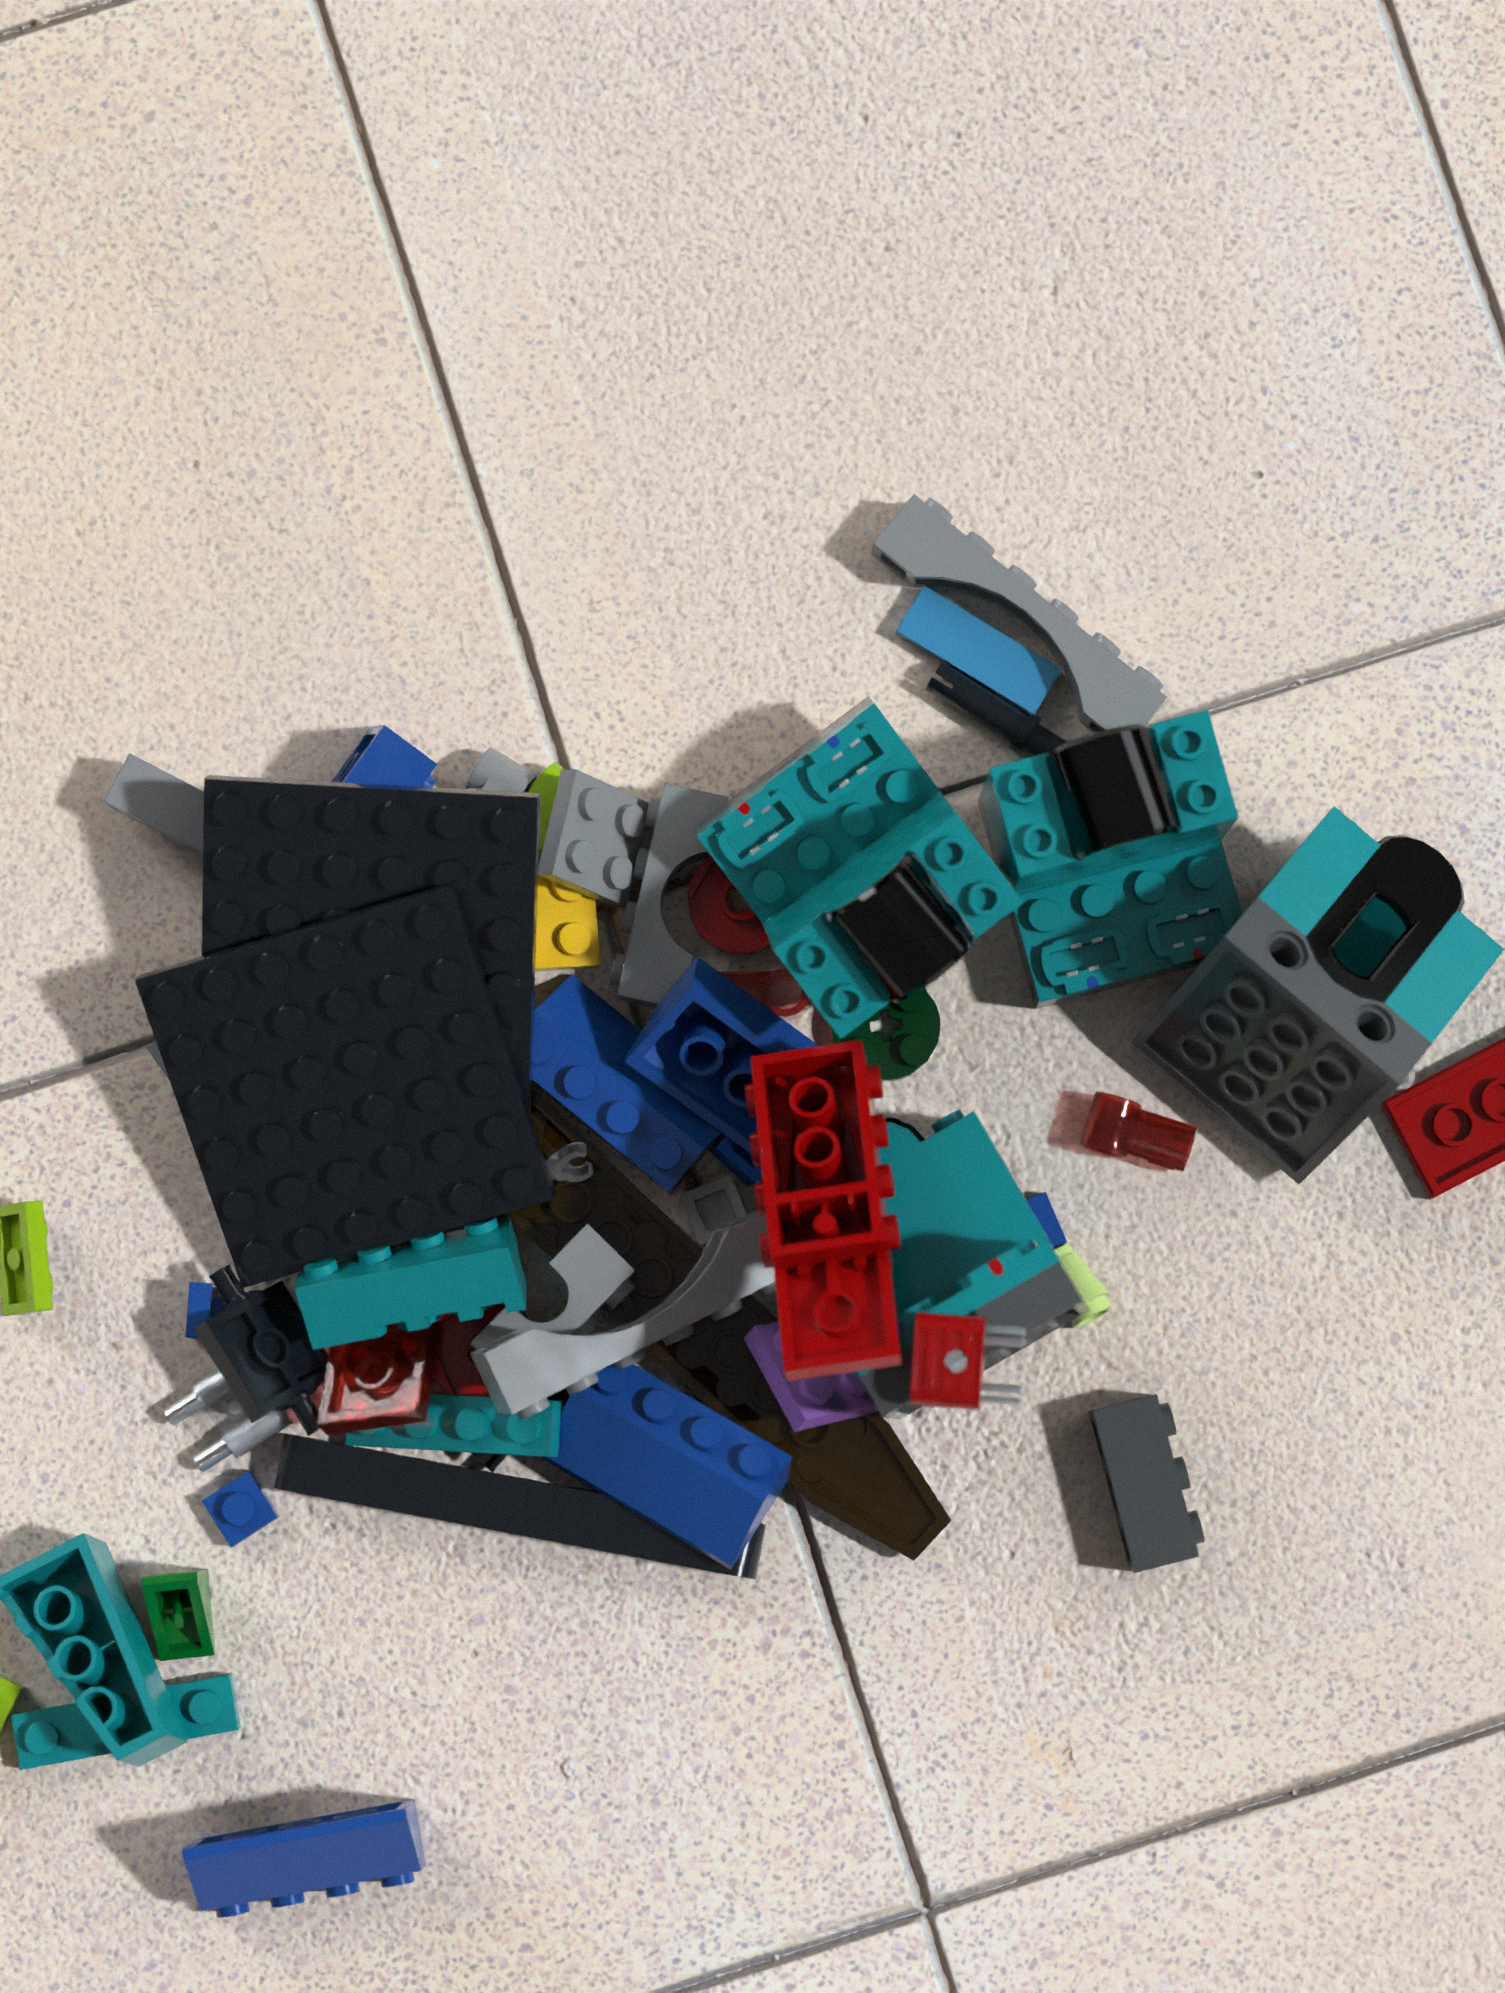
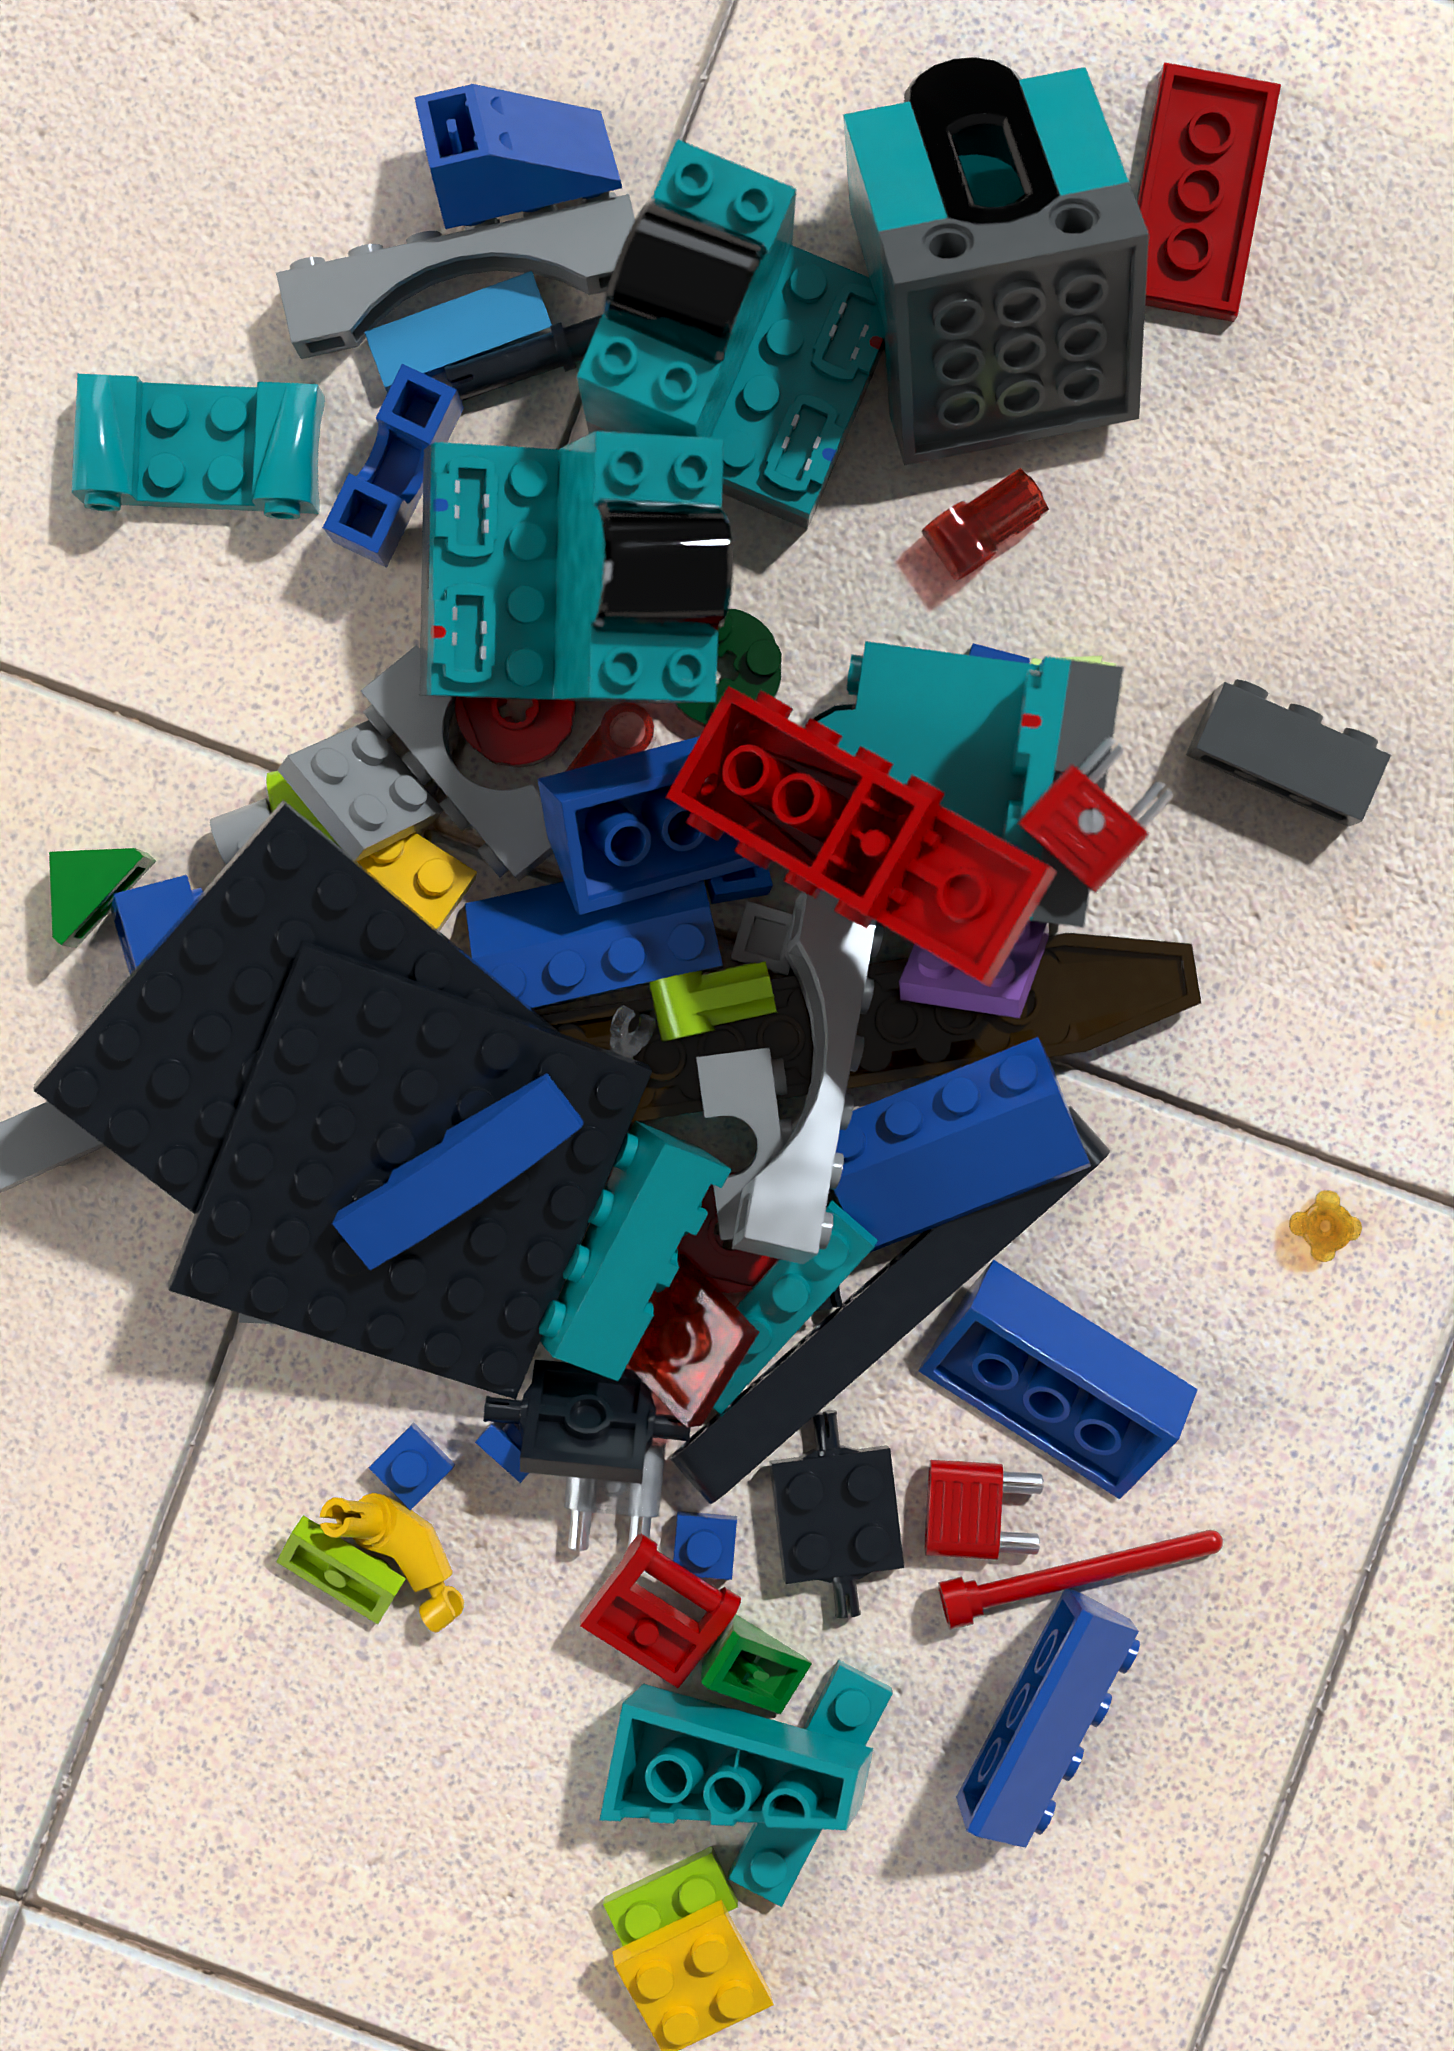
camera: 50 degrees left, 5 degrees up
none -> green slope [49,848,156,948]
none -> teal piece [72,373,325,520]
none -> yellow arm [320,1493,464,1633]
none -> blue arch [322,364,464,568]
none -> blue slope [332,1074,584,1270]
none -> blue plate [368,1423,456,1510]
none -> blue slope [414,84,622,229]
none -> red plate [580,1533,741,1689]
none -> lime piece [649,961,777,1042]
none -> black plate [769,1410,904,1618]
none -> blue slope [918,1259,1198,1499]
none -> red piece [924,1460,1044,1560]
none -> red piece [938,1530,1223,1630]
none -> clear yellow plate [1289,1190,1362,1262]

